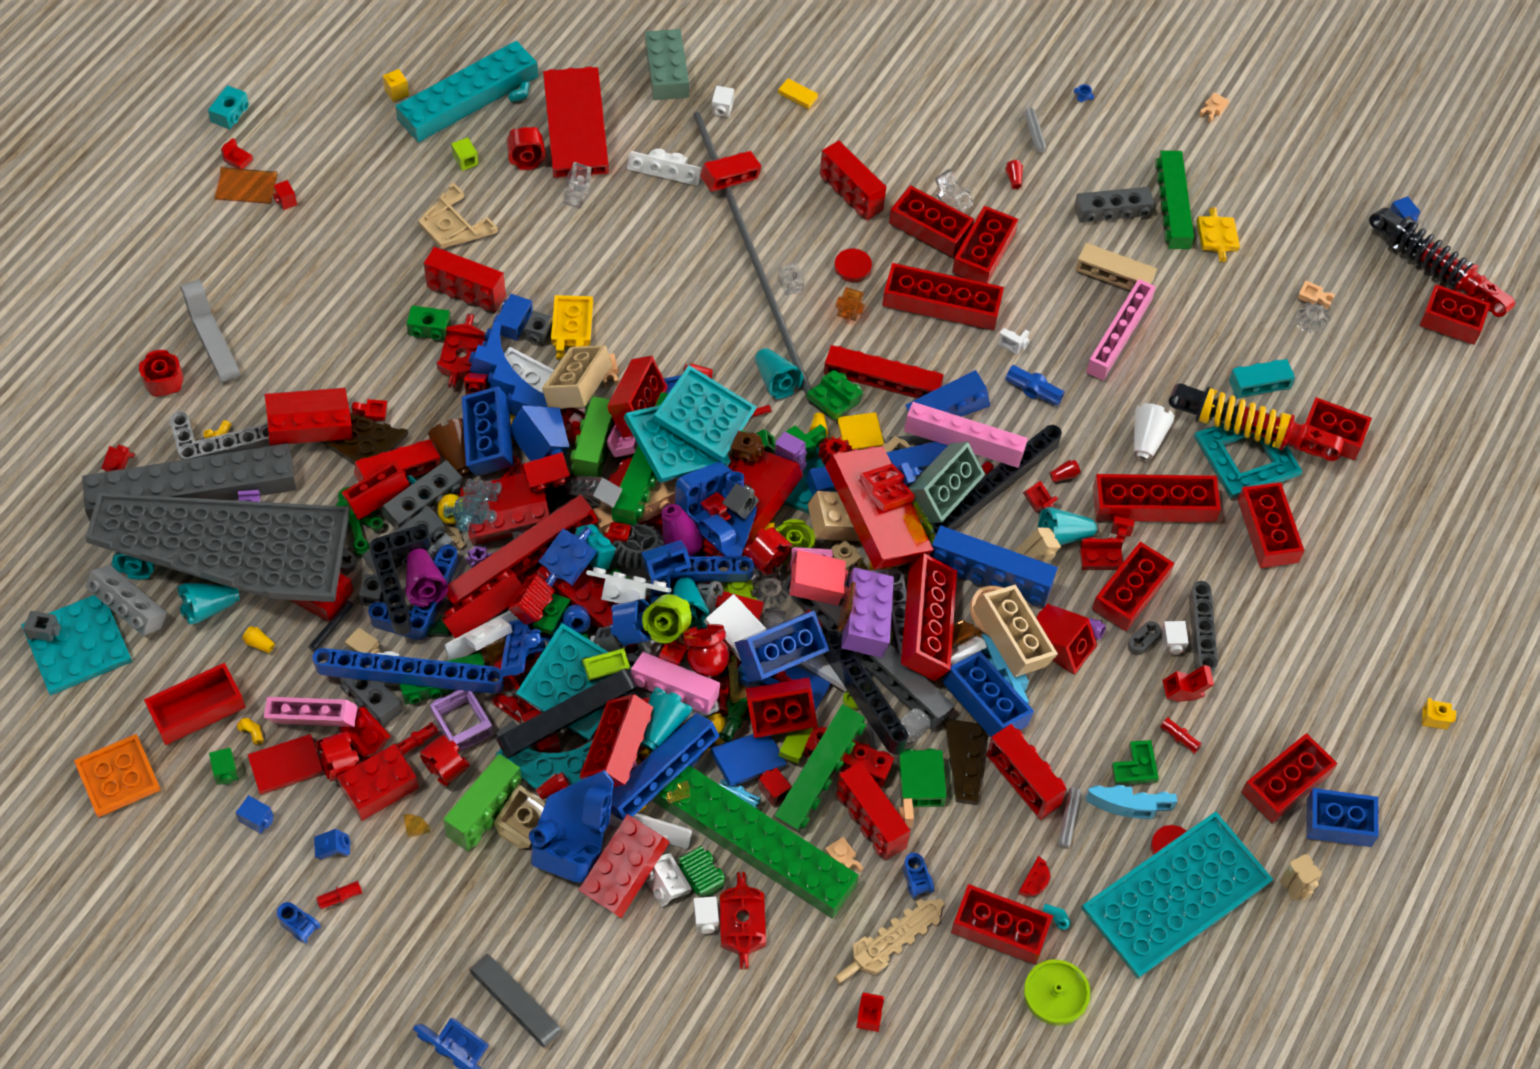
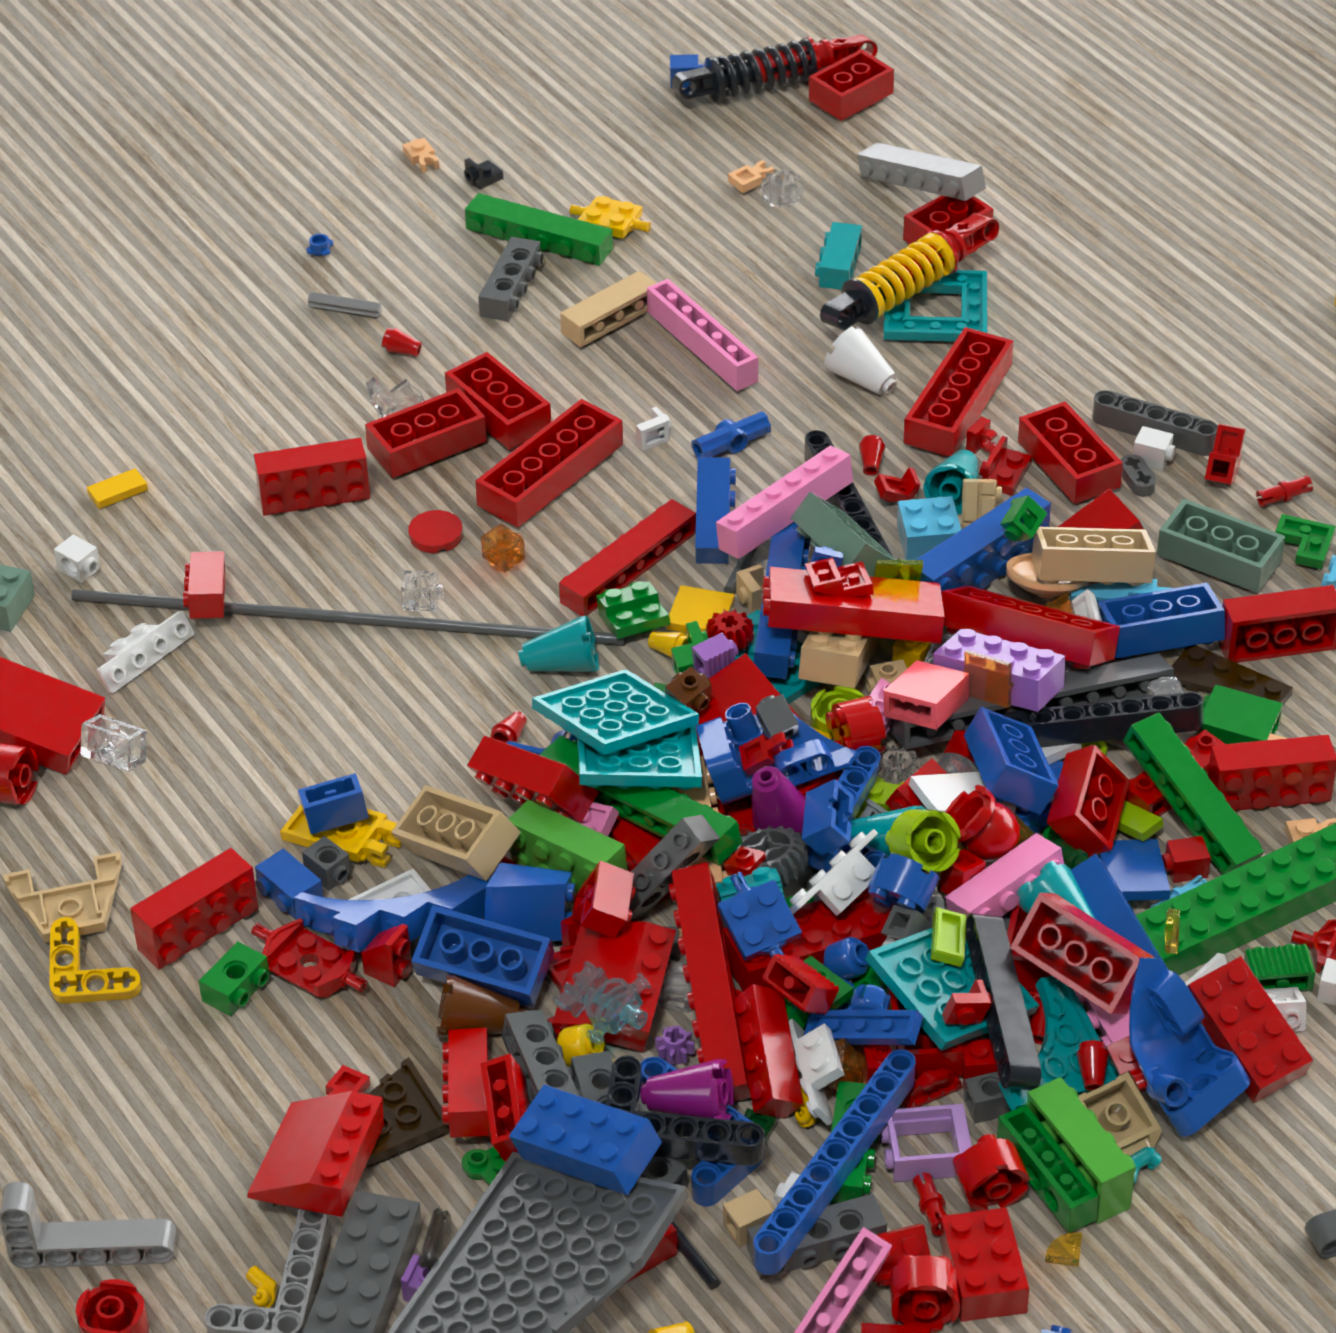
camera: 60 degrees left, 15 degrees down
red brick [1237,482,1305,568] -> none
none -> yellow beam [49,917,142,1004]
none -> blue slope [297,773,369,835]
none -> clear smoke axle [418,1208,450,1270]
none -> black bracket [464,158,504,190]
none -> blue brick [509,1085,662,1195]
none -> light grey brick [857,143,986,201]
none -> medium azure brick [897,496,961,562]
none -> red bracket [942,980,991,1025]
none -> green brick [997,1104,1099,1233]
none -> green brick [1000,495,1047,542]
none -> teal arm [1130,1147,1162,1186]
none -> sand green brick [1157,499,1285,593]

